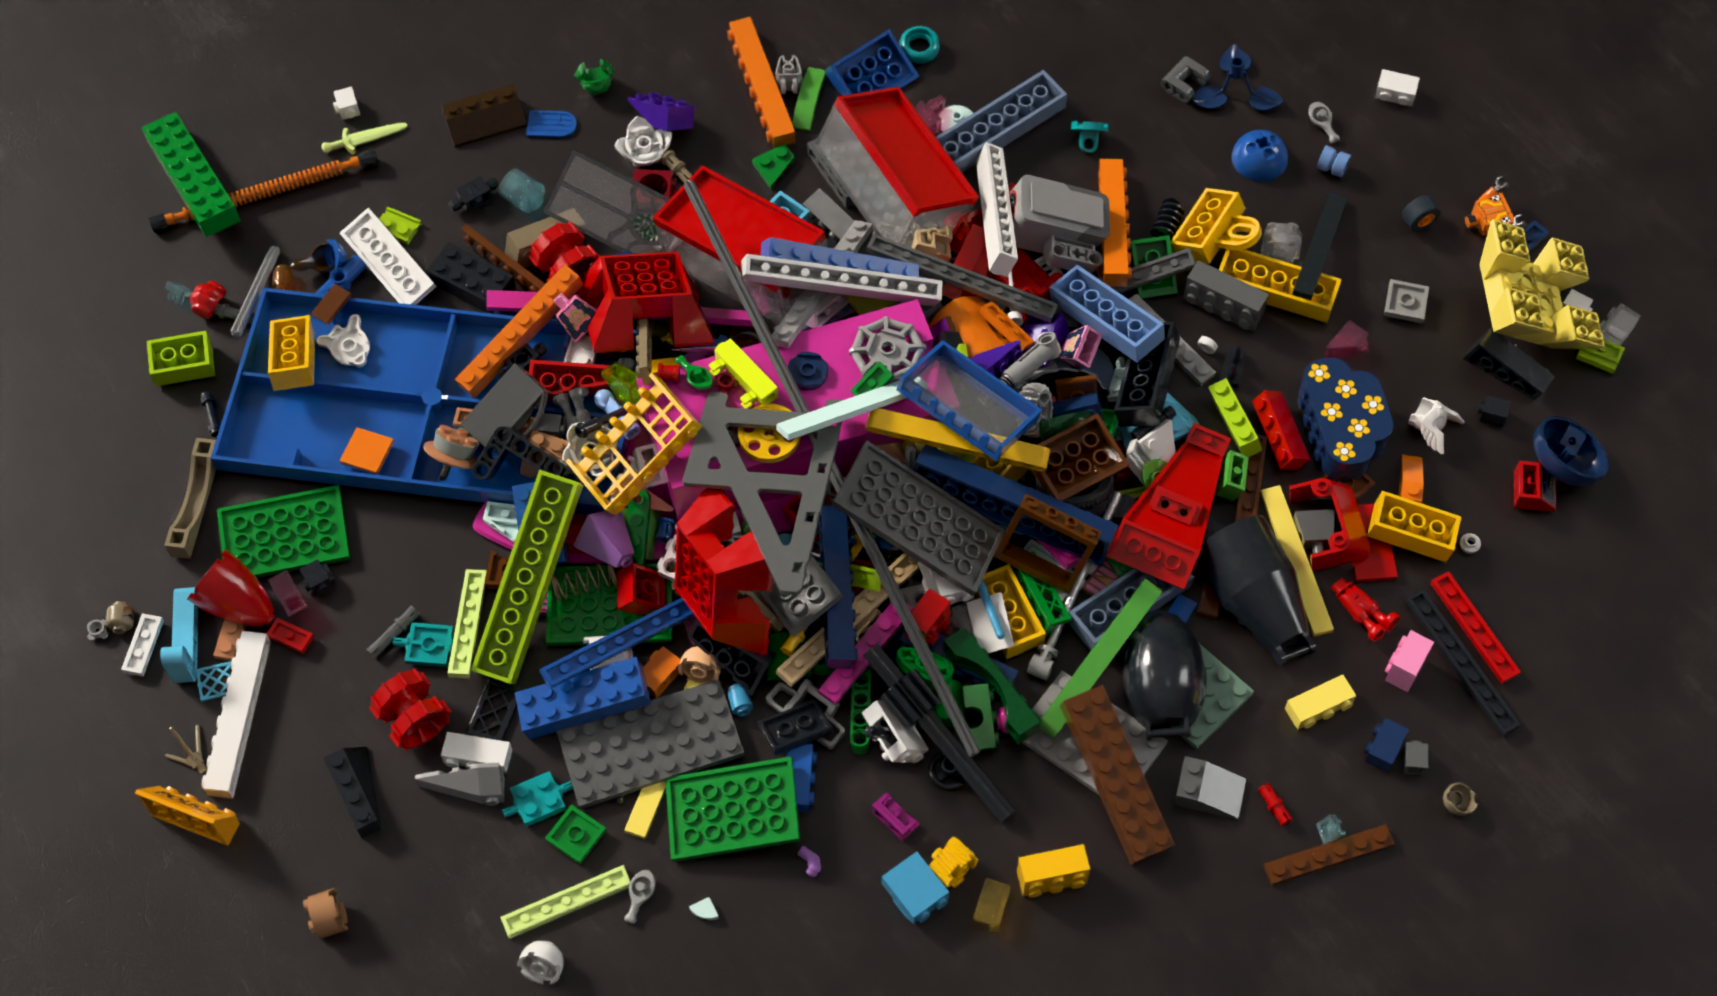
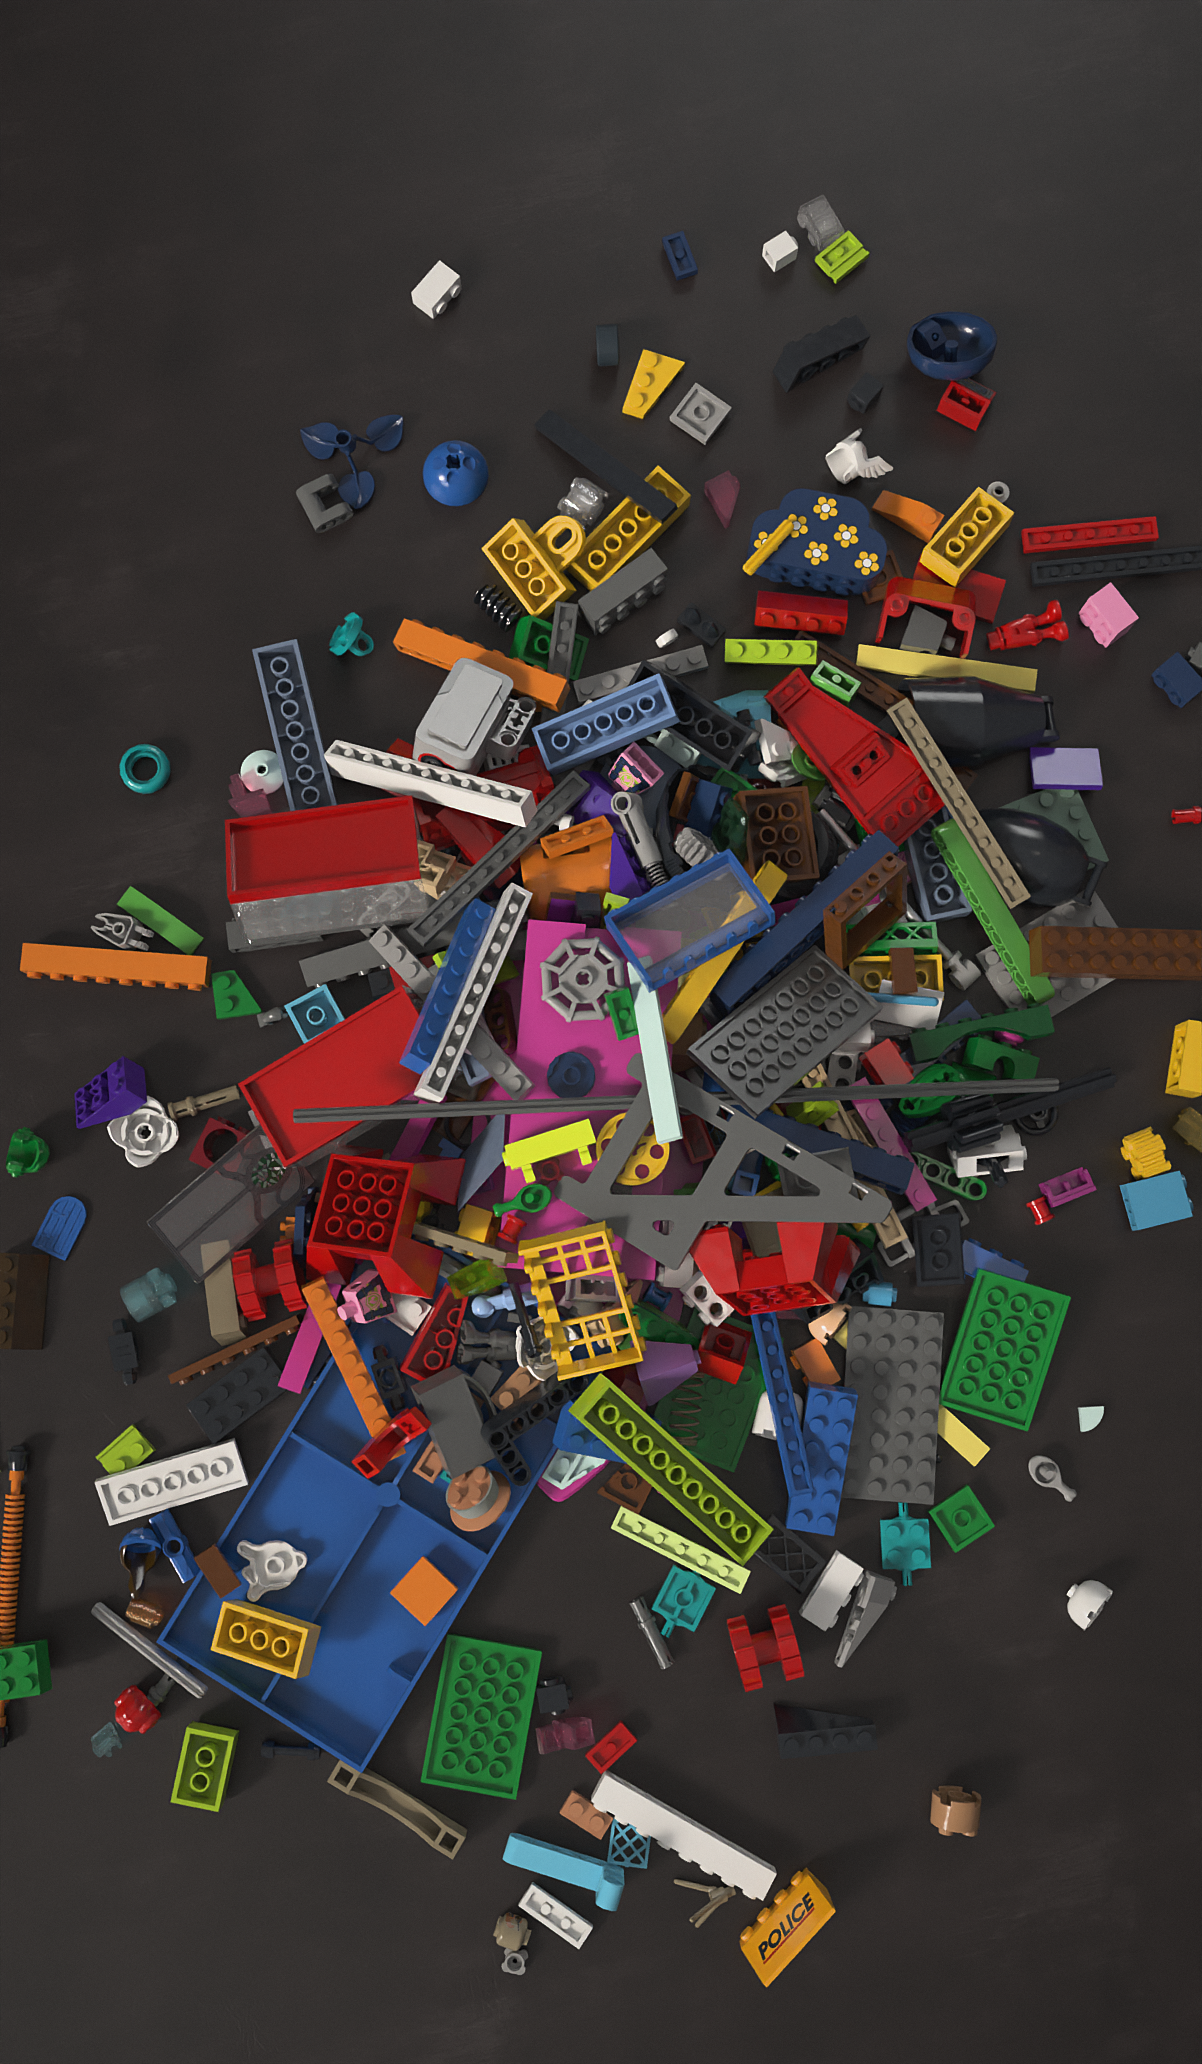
camera: 70 degrees left, 20 degrees up
red cylinder [187,549,275,627] -> none
yellowish green tile [501,865,631,939] -> none
medium lavender arm [798,846,821,877] -> none
blue slope [824,29,919,96] -> none
slope [1174,756,1246,820] -> none
light yellow brick [1285,675,1356,730] -> none
light grey piece [1309,102,1340,144] -> none
medium blue wheel [1316,145,1351,178] -> none
torso [1465,176,1527,235] -> none
light yellow slope [1480,219,1605,349] -> none
none -> dark grey arm [257,1006,288,1028]
none -> red arch [351,1406,432,1479]
none -> yellow wing [622,349,685,419]
none -> yellow axle [743,519,794,575]
none -> dark tan plate [887,697,1031,909]
none -> reddish brown tile [888,948,918,994]
none -> red bush [1026,1195,1055,1225]
none -> tile [1029,747,1103,790]

